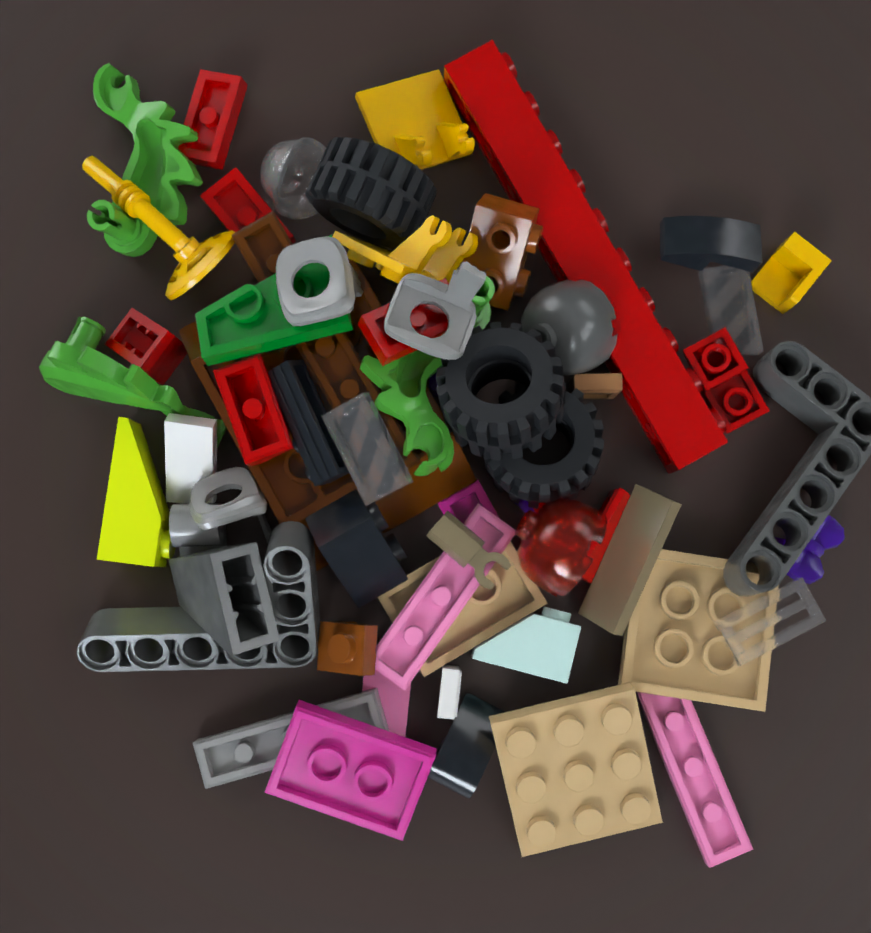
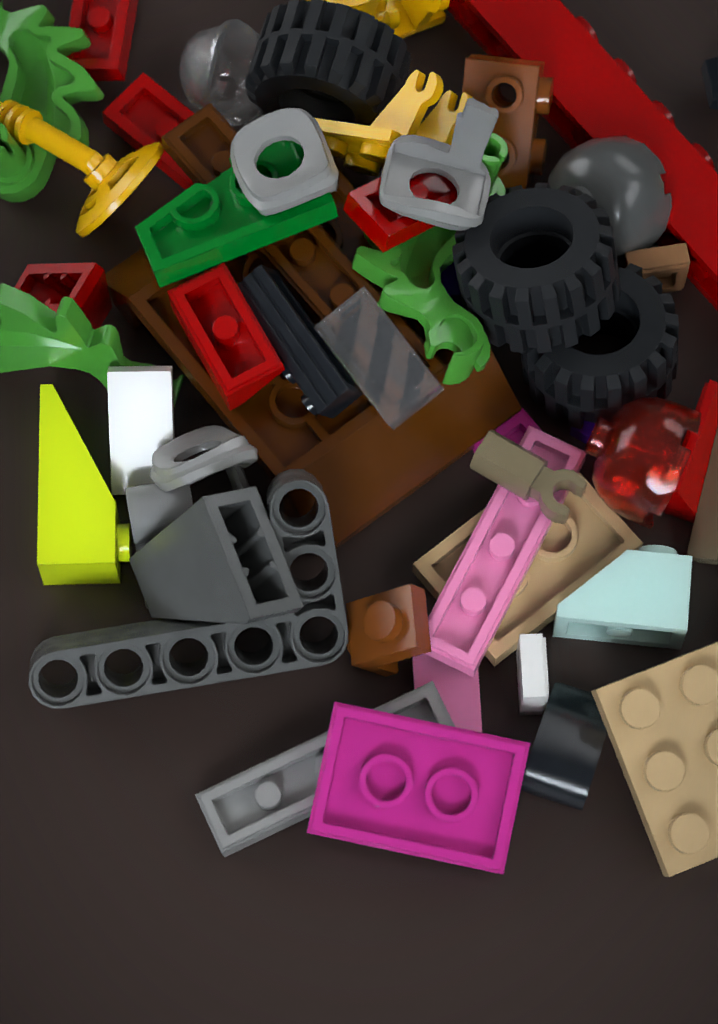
camera: 10 degrees left, 15 degrees down
black brick [305,489,409,608] -> none

